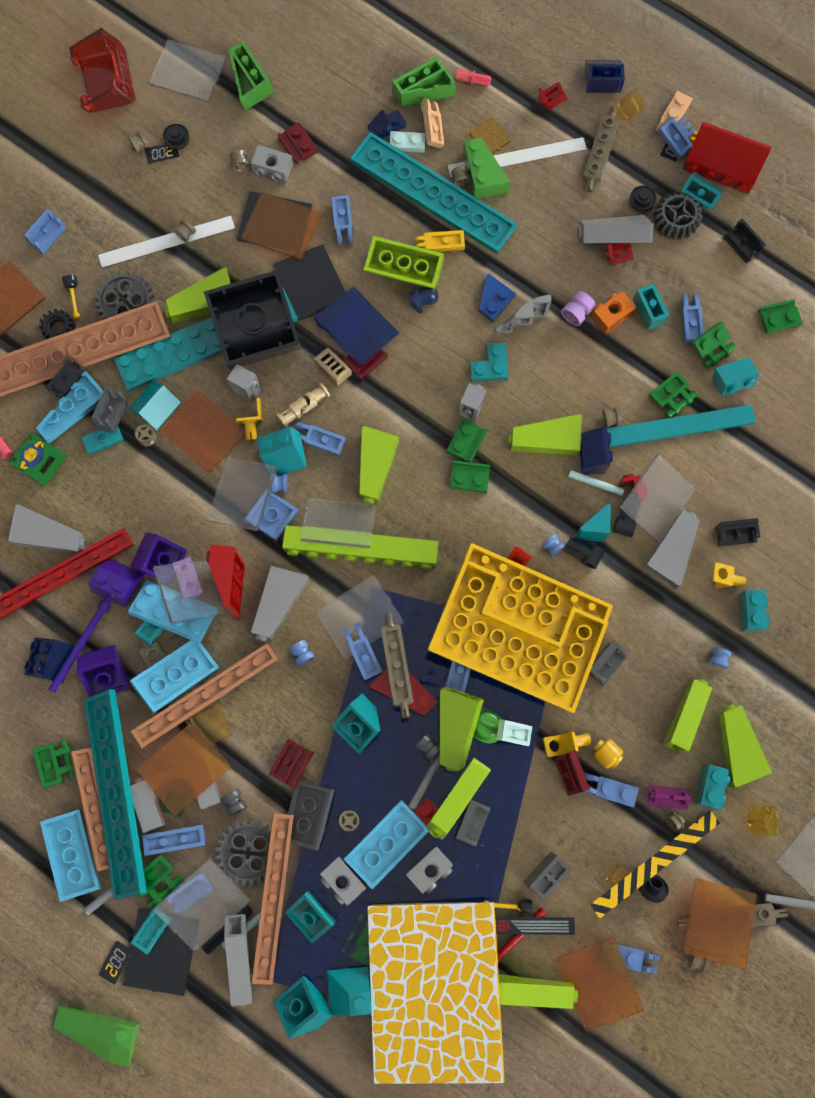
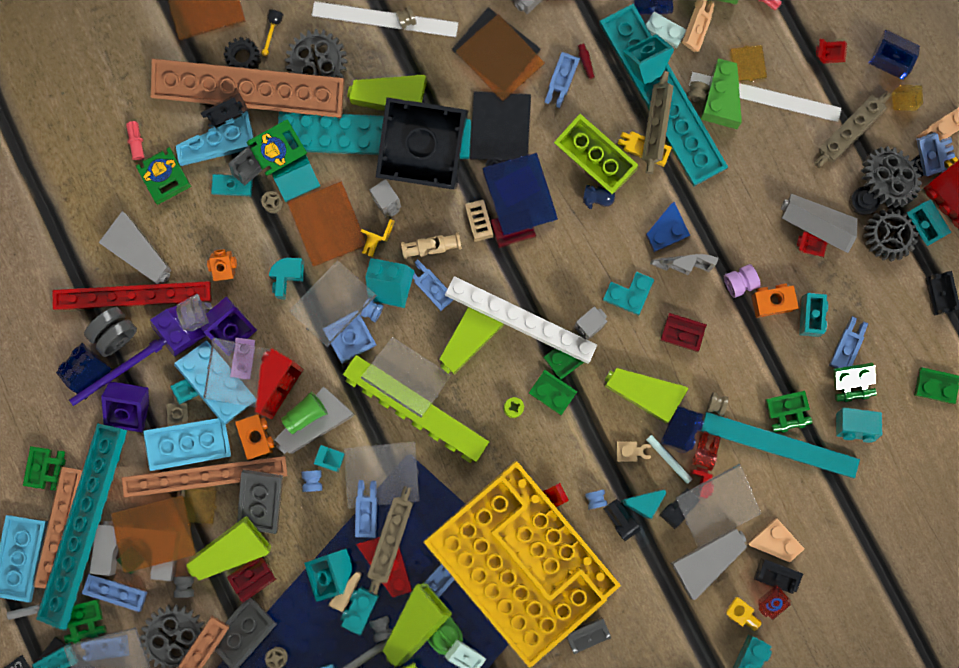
camera: 30 degrees right, 5 degrees up
none -> dark grey wheel [84,307,137,357]
none -> clear brick [176,294,212,331]
none -> lime slope [186,516,271,580]
none -> orange brick [207,249,237,281]
none -> orange brick [235,414,275,460]
none -> dark grey plate [237,469,283,534]
none -> green container [246,119,307,177]
none -> teal brick [269,258,304,300]
none -> bright green plant [281,391,328,434]
none -> teal panel [314,445,345,472]
none -> tan slope [329,572,362,612]
none -> teal brick [341,587,380,635]
none -> white plate [445,276,597,364]
none -> lime wheel [503,397,524,418]
none -> dark red animal [577,43,595,79]
none -> tan plate [616,442,651,462]
none -> teal slope [623,34,674,84]
none -> dark tan plate [642,71,674,174]
none -> dark red plate [660,313,707,353]
none -> clear red piece [692,431,721,471]
none -> light nougat wing [748,518,804,562]
none -> clear red brick [758,584,791,620]
none -> dark grey gear [861,146,922,208]

